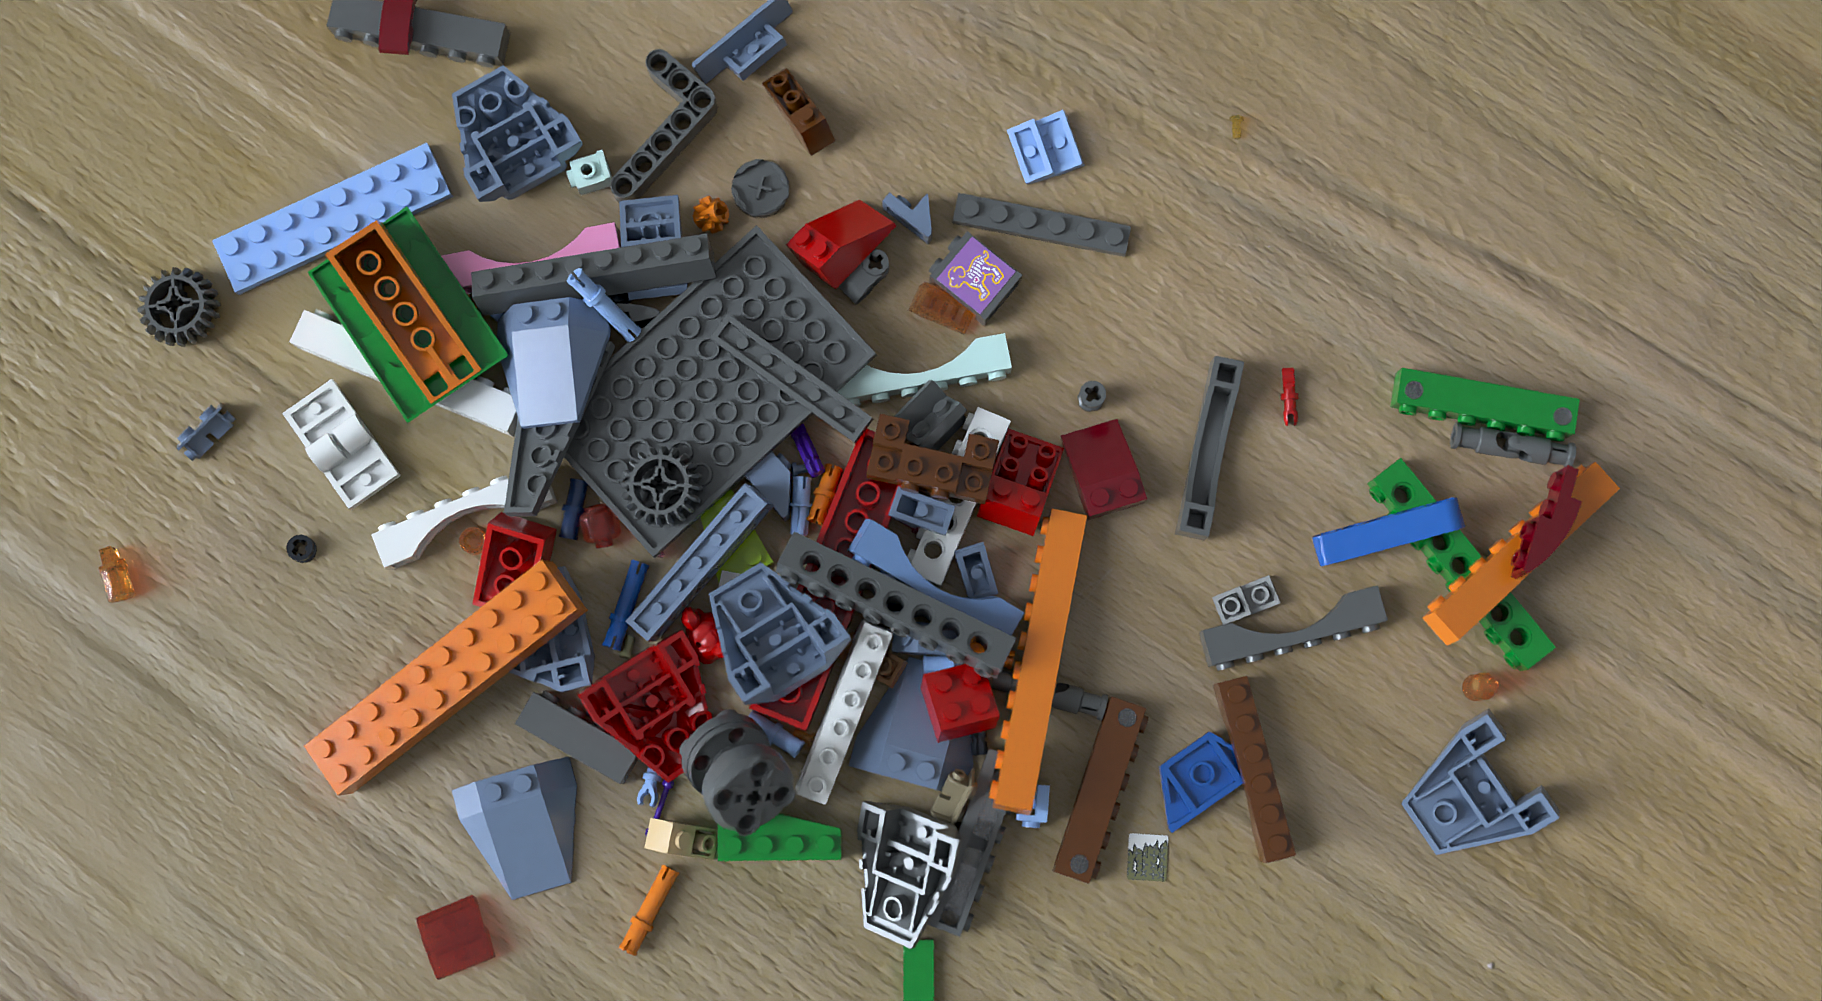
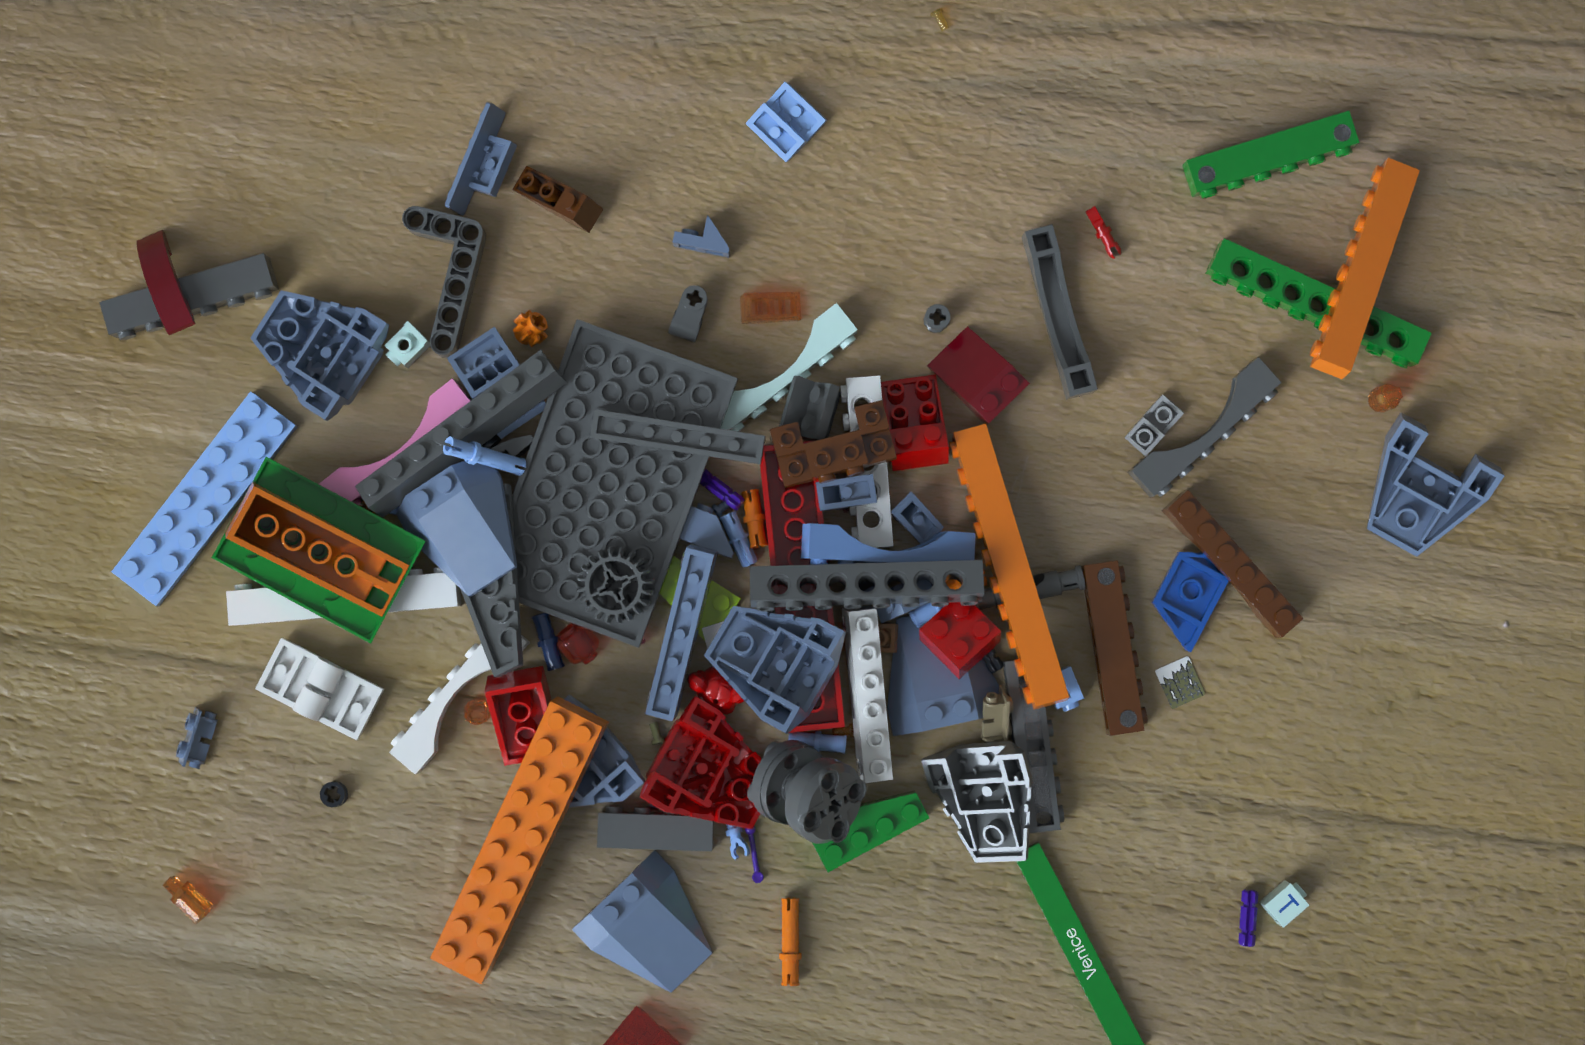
camera: 30 degrees left, 5 degrees up
dark grey gear [137,267,221,347] -> none
blue pin [602,560,649,651] -> none
tan slope [645,818,718,860] -> none
dark grey tile [731,159,790,218] -> none
red slope [786,199,896,290] -> none
panel [929,231,1022,326] -> none
dark grey plate [952,193,1131,257] -> none
blue beam [1312,497,1465,566] -> none
dark grey piece [1450,422,1576,467] -> none
dark red slope [1511,465,1582,579] -> none

